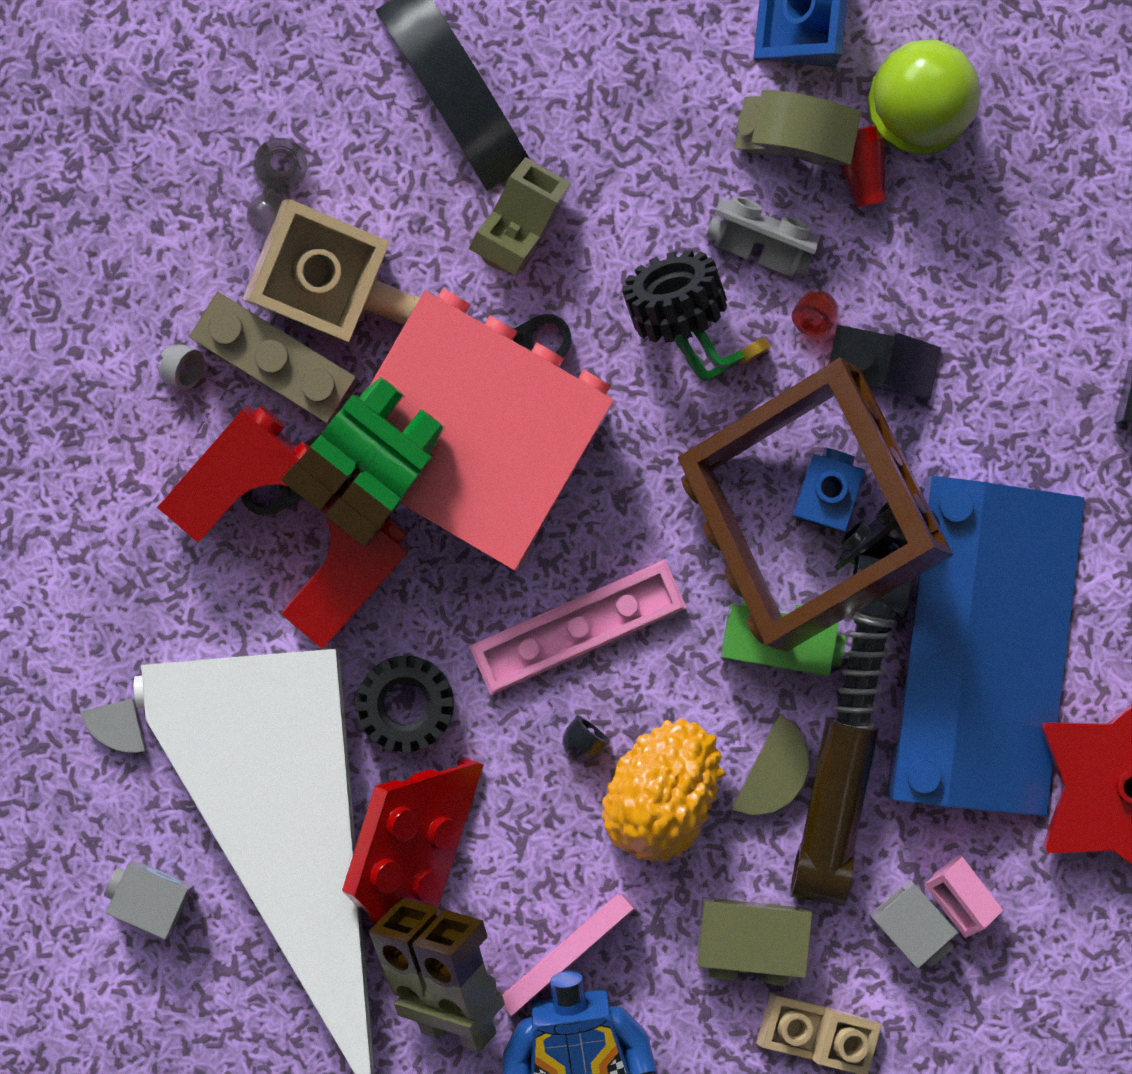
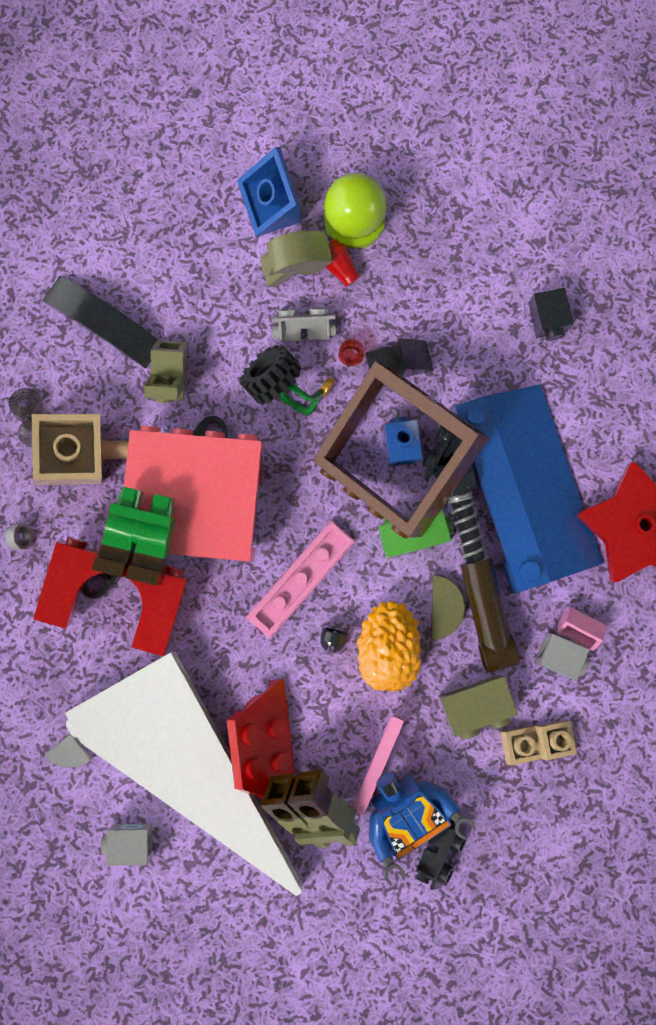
camera: 30 degrees left, 5 degrees down
dark tan brick [189,291,360,424] -> none
black tyre [356,655,454,753] -> none

